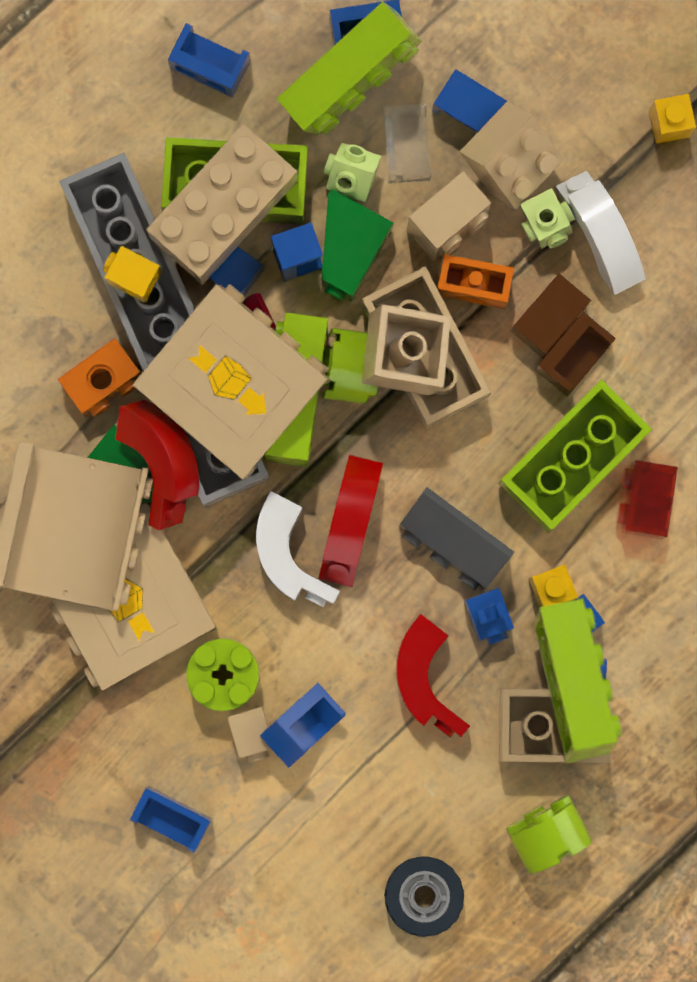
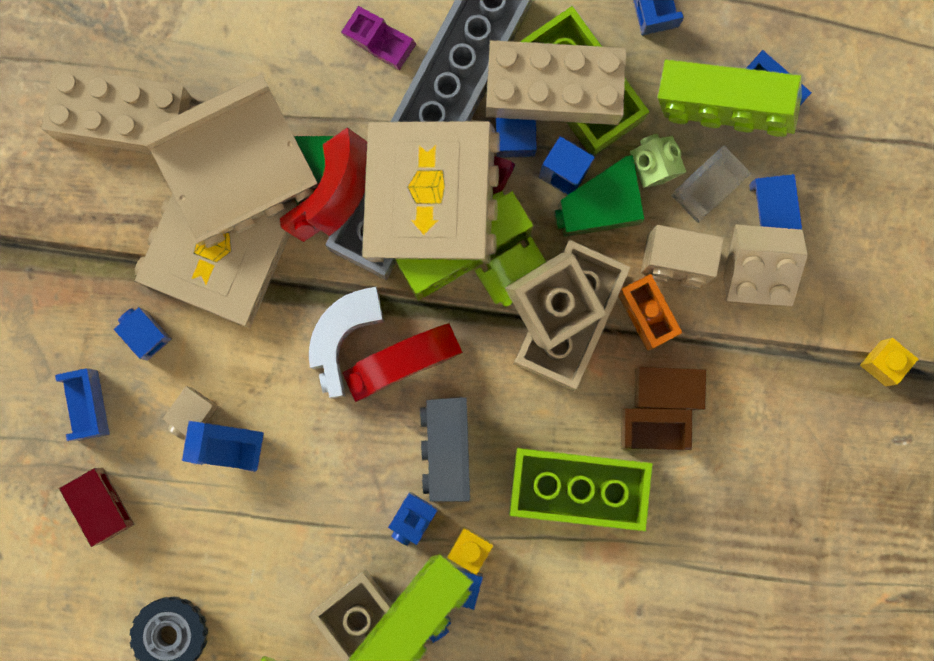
camera: 55 degrees right, 0 degrees up
orange brick [57,338,141,418] -> none
yellow brick [103,246,162,303] -> none
lime brick [186,639,260,711] -> none
red arch [396,614,470,738] -> none
yellowish green brick [520,188,575,249] -> none
white arch [555,171,646,295] -> none
clear red brick [616,460,678,539] -> none
none -> dark red panel [59,467,135,547]
none -> blue brick [113,307,172,361]
none -> magenta slope [341,6,416,71]

